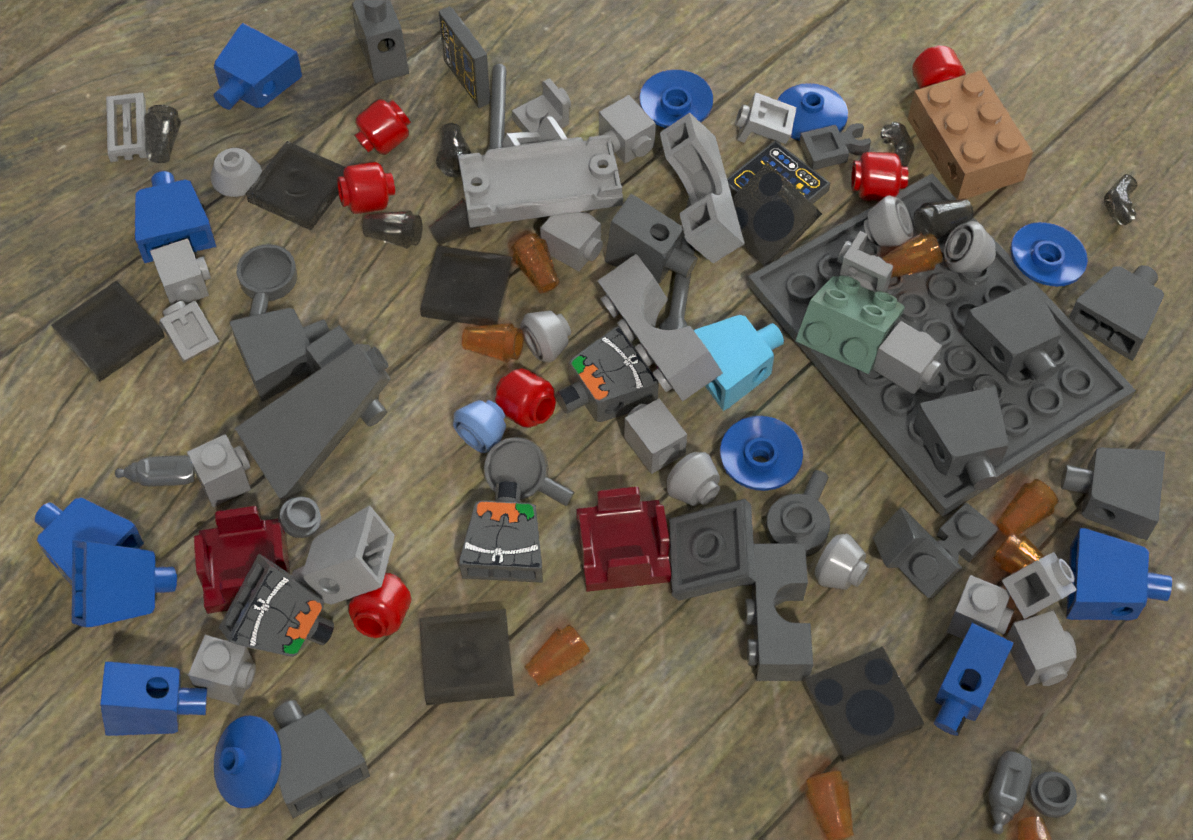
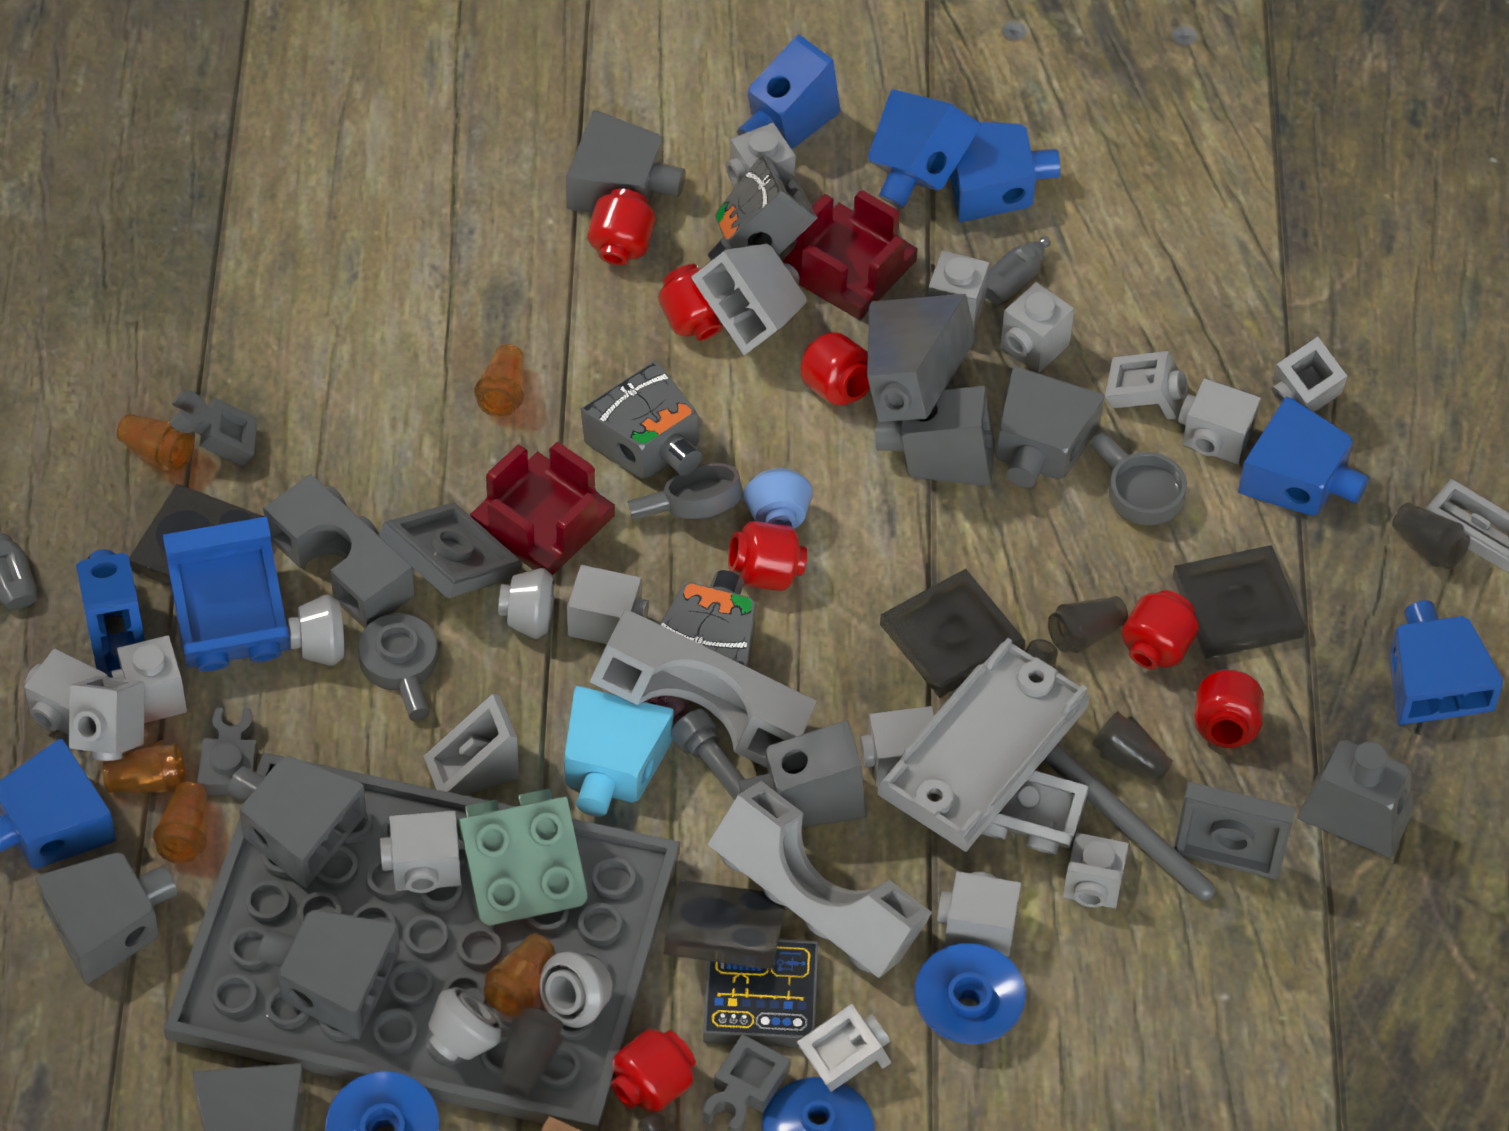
camera: 135 degrees right, 5 degrees down
clear smoke tile [51,281,165,382] -> none
light grey cone [210,148,262,197] -> none
blue dish [214,715,282,808] -> none
dark grey plate [278,497,321,538] -> none
clear smoke plate [419,609,515,705] -> none
clear orange cone [462,323,524,363] -> none
clear orange cone [511,233,560,293] -> none
light grey cone [520,311,571,363] -> none
blue dish [720,416,803,491] -> none
light grey bracket [837,231,894,292] -> none
dark grey slope [873,507,962,598] -> none
none -> blue panel [163,516,290,672]
none -> dark grey plate [170,390,257,467]
none -> light grey slope [423,694,519,795]
none -> red head [587,189,656,265]
none -> red head [800,332,870,406]
none -> light grey brick [1000,282,1075,374]
none -> light grey brick [1272,337,1348,412]

